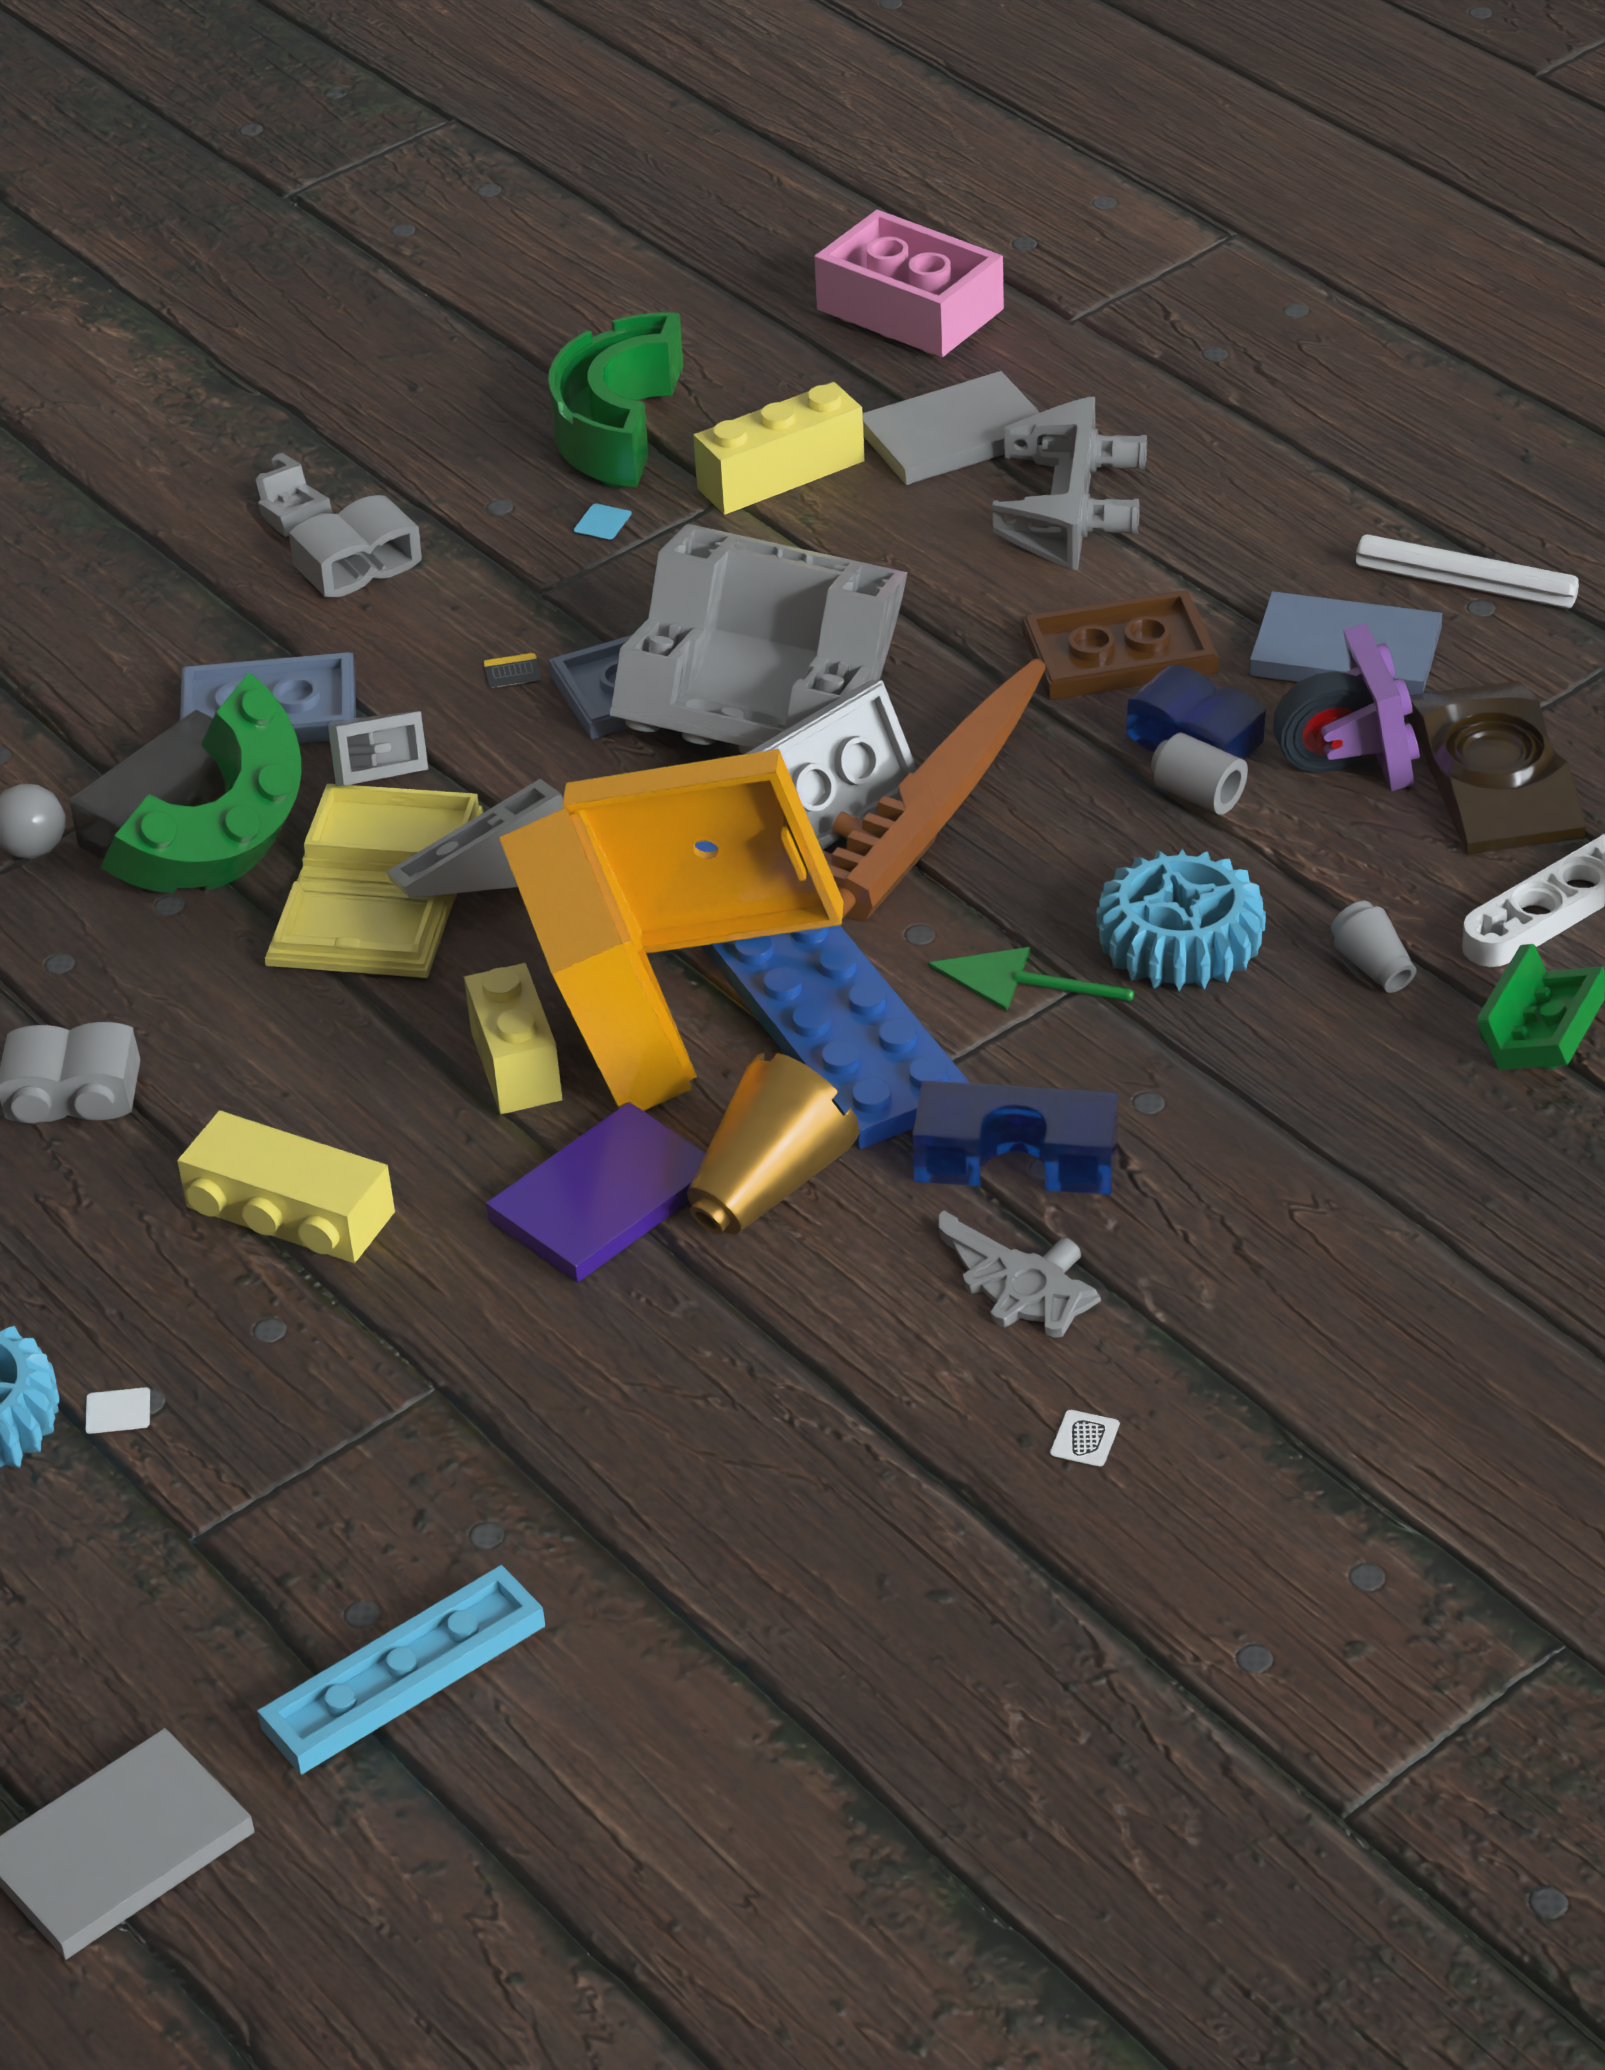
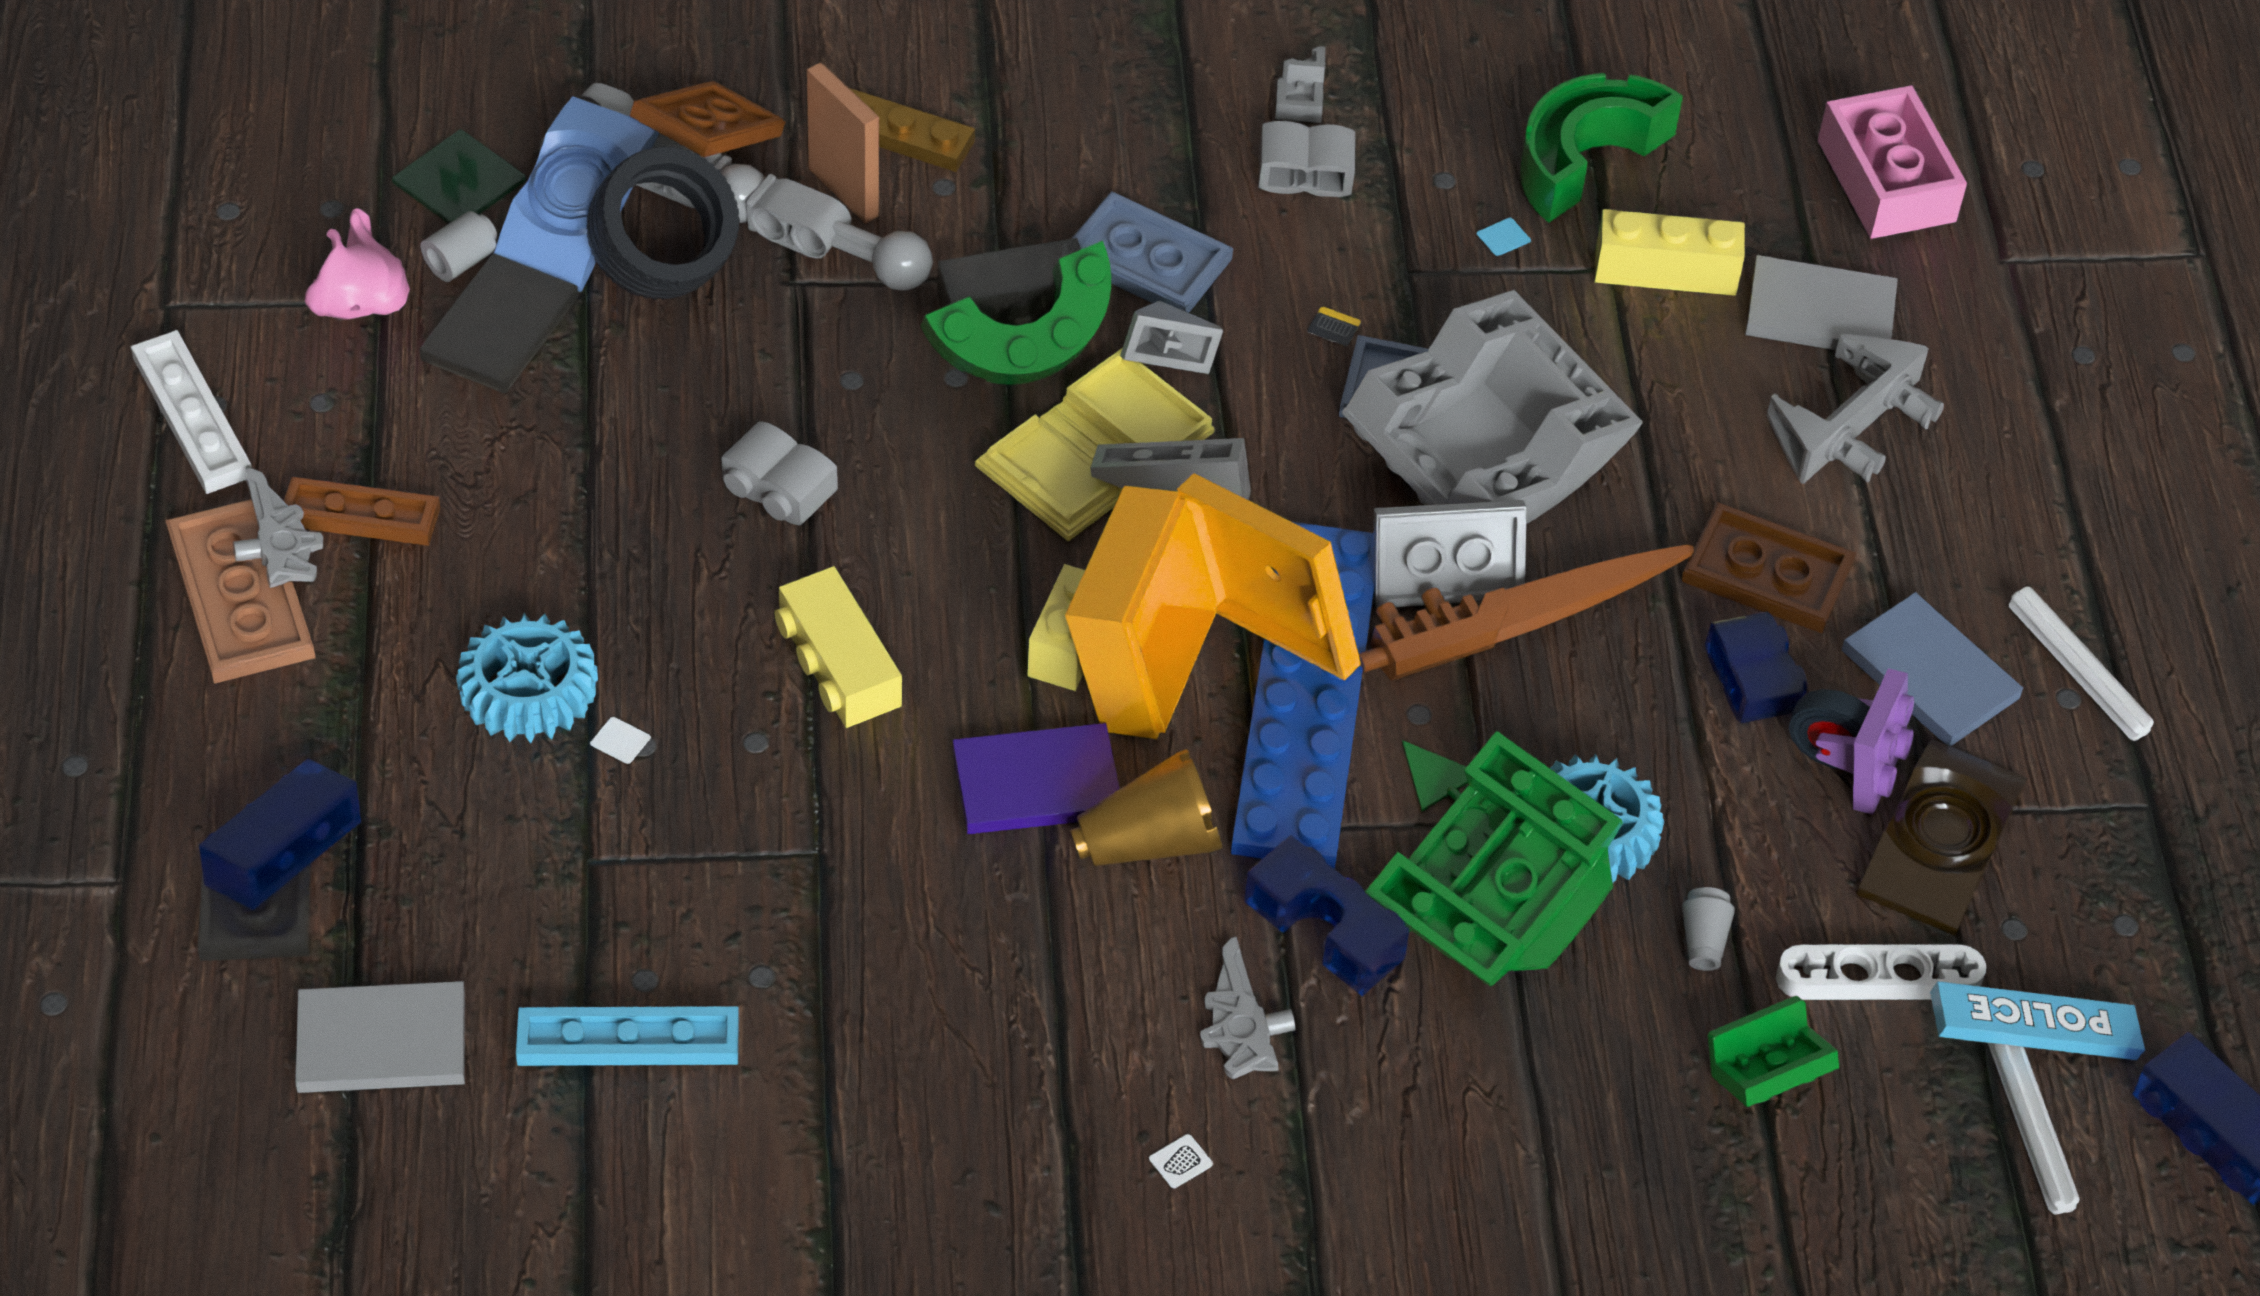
camera: 30 degrees right, 10 degrees up
light grey brick [1151,733,1248,815] -> none
none -> green slope [1365,731,1623,987]

